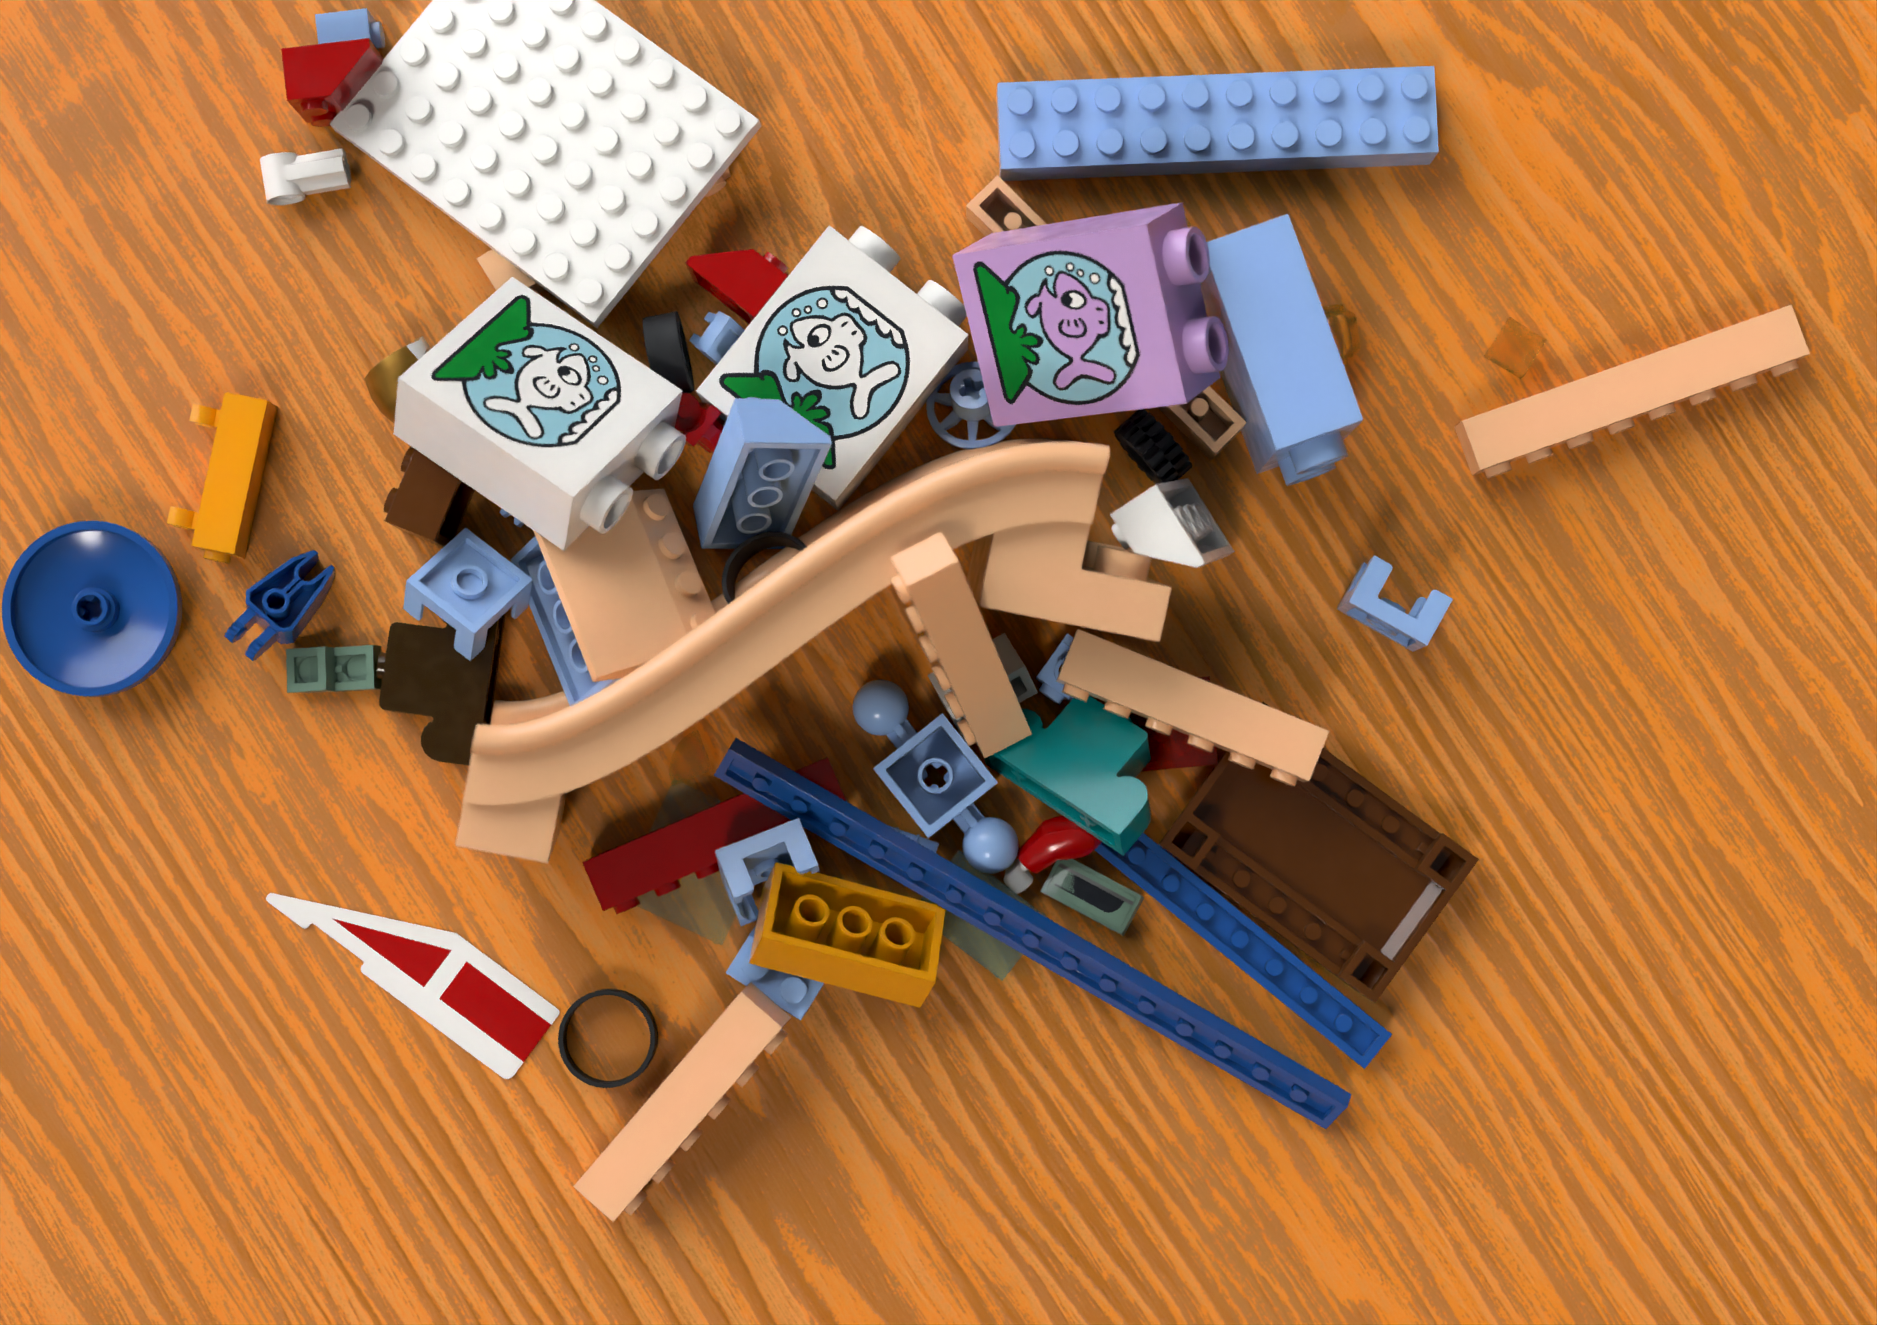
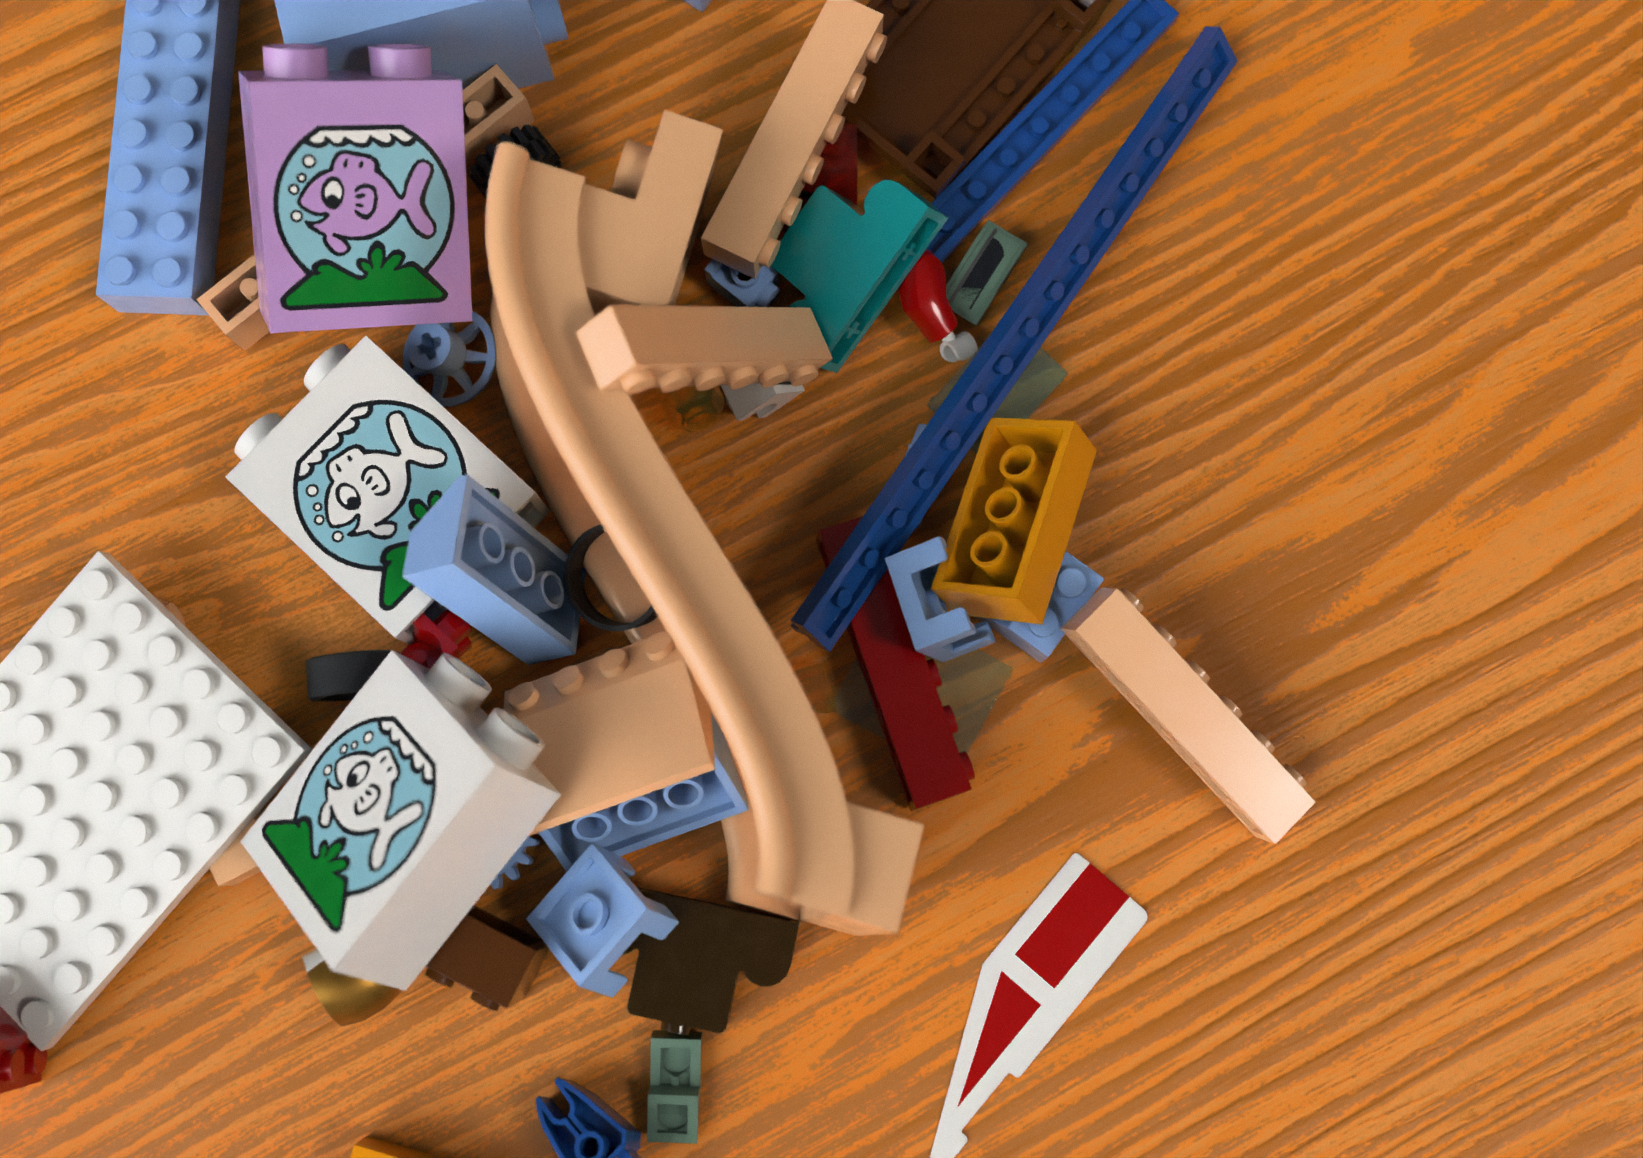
camera: 90 degrees left, 5 degrees down
white piece [260,148,352,205] -> none
black tyre [558,989,658,1088] -> none
red slope [685,249,789,324] -> none
light blue tile [689,311,745,365] -> none
light blue brick [853,679,1019,874] -> none
white slope [1110,478,1235,568] -> none

